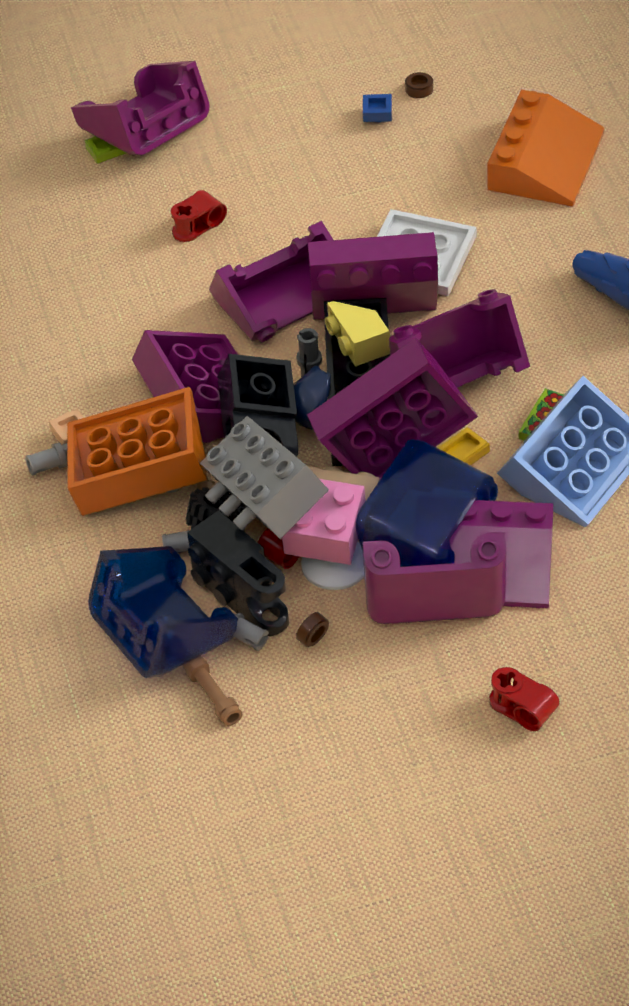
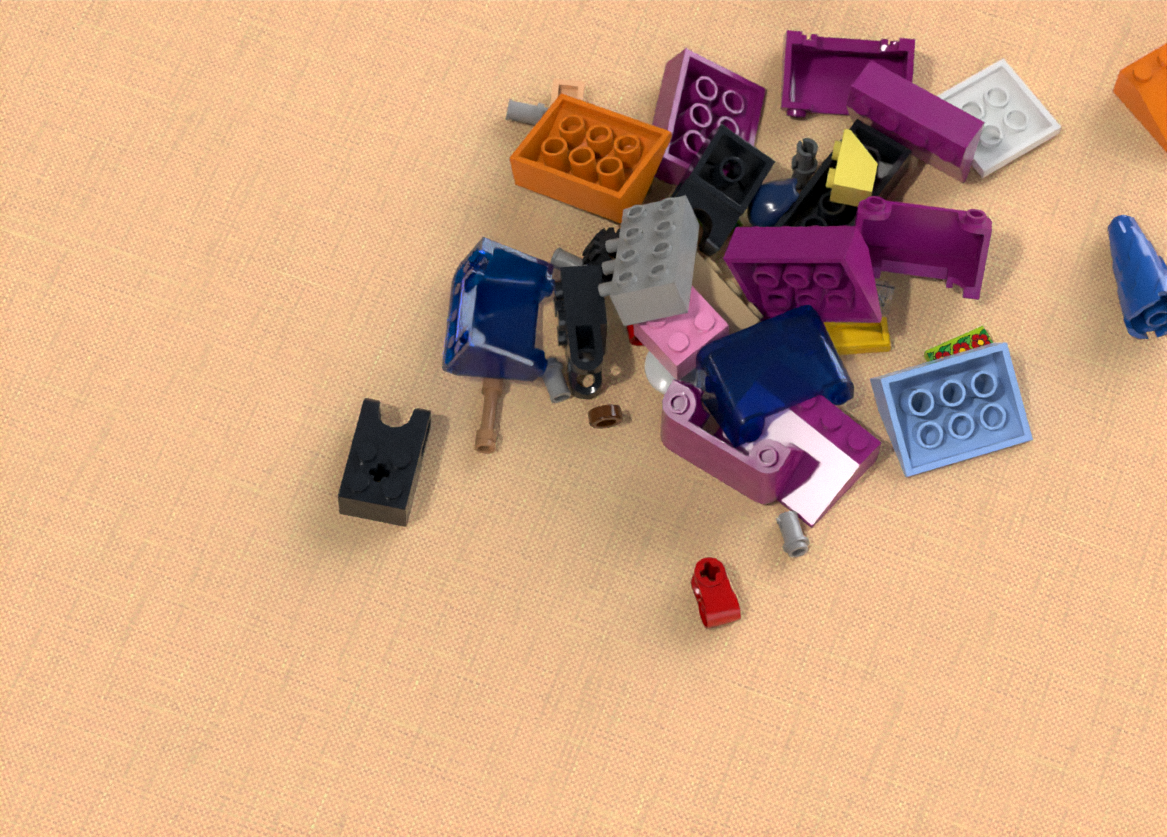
camera: 30 degrees right, 15 degrees up
none -> black brick [338,398,431,527]
none -> light grey pin [776,511,810,557]

